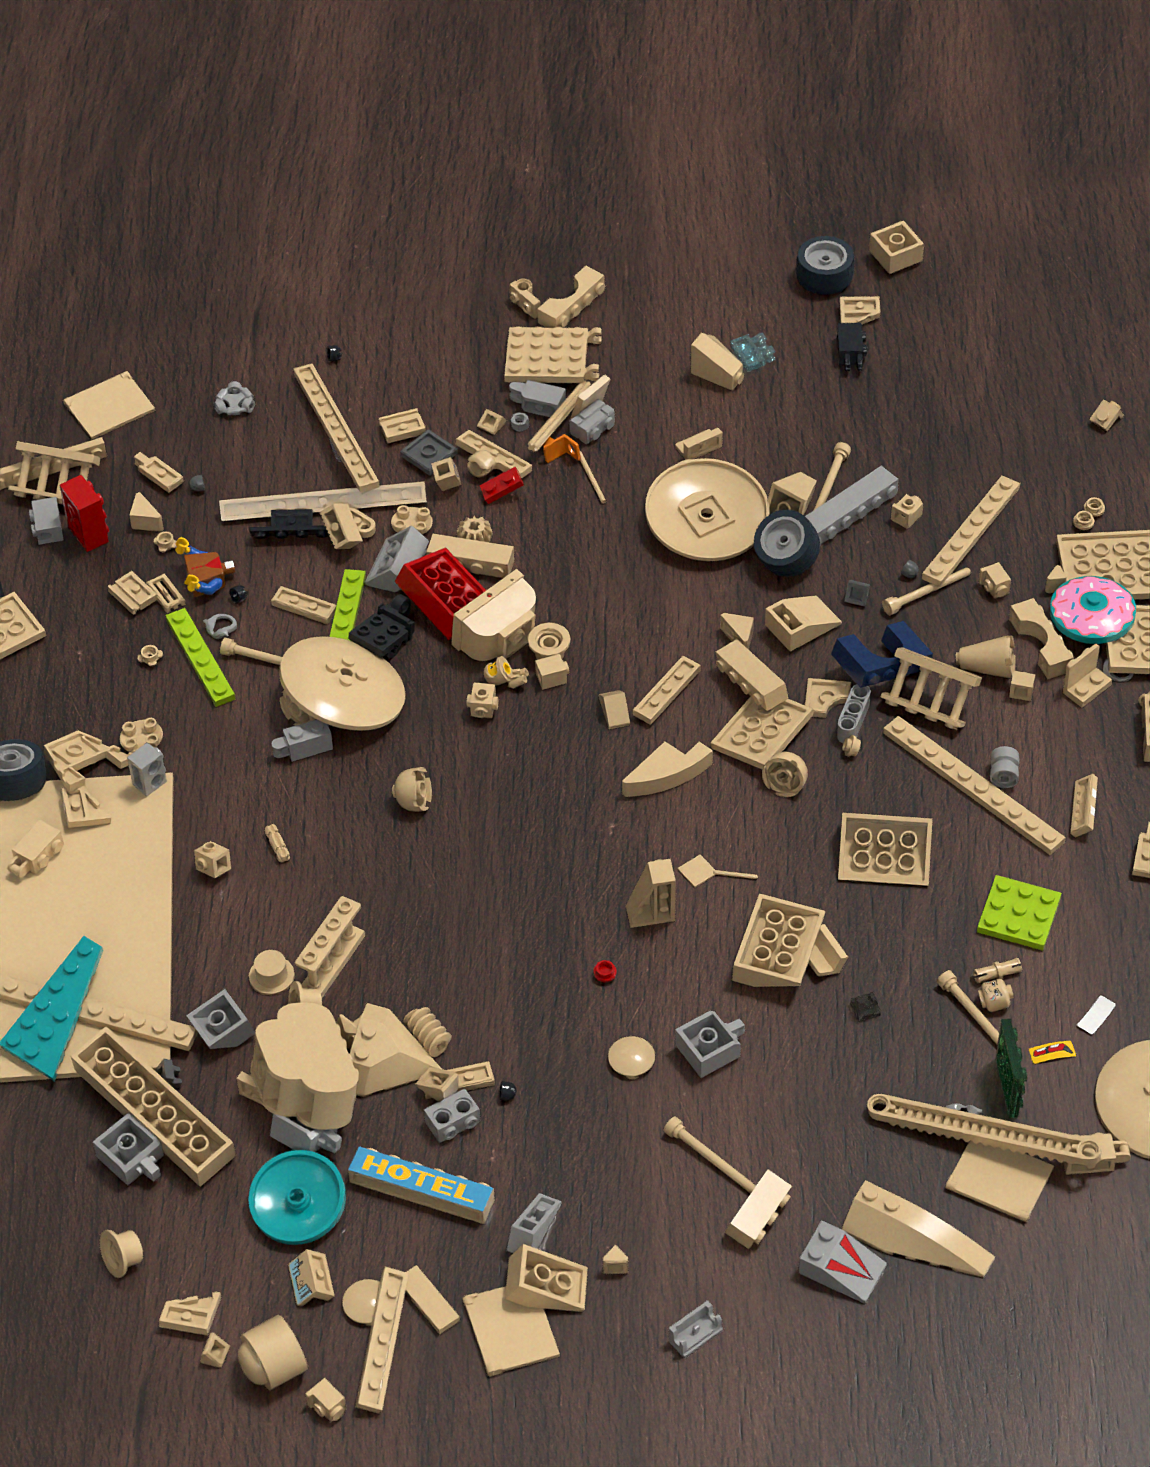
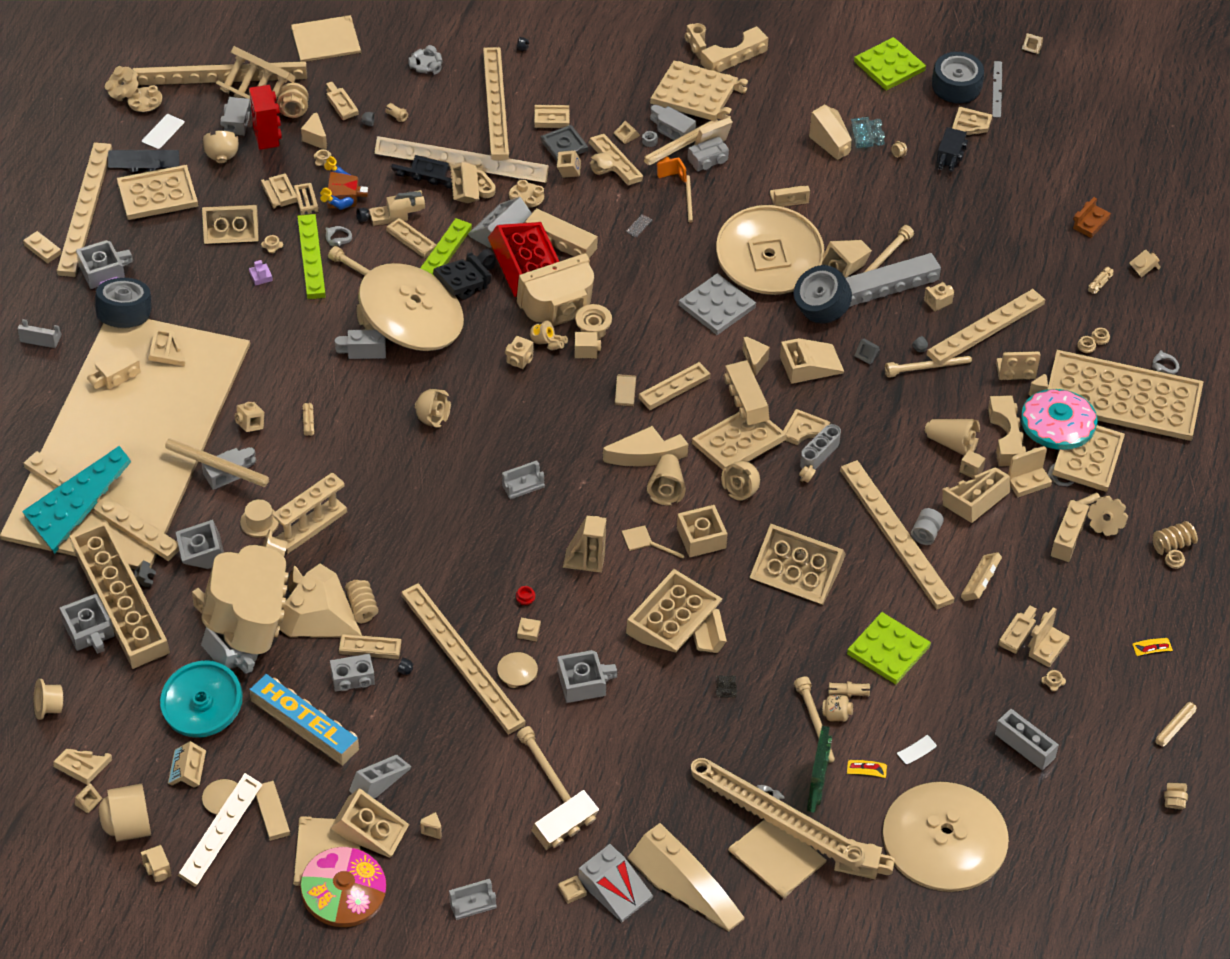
camera: 15 degrees right, 0 degrees up
tan wing [44,731,132,792] -> none
tan dish [120,718,163,753] -> none
light grey brick [127,742,167,796] -> none
tan slope [415,1067,459,1102] -> none
tan gear [457,515,492,543] -> none
red plate [480,467,524,504] -> none
dark blue arch [831,621,933,688] -> none
tan brick [869,221,924,274] -> none
tan fence [880,647,982,730] -> none
tan brick [979,562,1011,599] -> none
none -> tan axle [165,438,269,487]
none -> tan slope [202,205,259,244]
none -> light grey hinge [202,448,256,490]
none -> tan cylinder [203,131,239,163]
none -> lavender tile [249,260,272,286]
none -> tan piece [277,83,308,118]
none -> dish [301,847,386,927]
none -> tan plate [369,190,425,226]
none -> tan pin [386,103,408,122]
none -> tan plate [402,583,526,735]
none -> light grey hinge [502,461,545,499]
none -> tan plate [517,618,541,641]
none -> tan tile [558,876,587,904]
none -> clear window [626,214,652,238]
none -> tan cone [647,454,686,505]
none -> tan brick [677,505,727,557]
none -> light grey plate [679,273,756,335]
none -> lime plate [854,37,926,91]
none -> tan plate [891,141,907,158]
none -> tan wedge [943,467,1010,523]
none -> light grey piece [992,61,1002,118]
none -> tan bracket [996,352,1041,380]
none -> tan slope [1022,33,1043,54]
none -> dark orange bracket [1073,197,1111,238]
none -> tan axle [1088,267,1114,294]

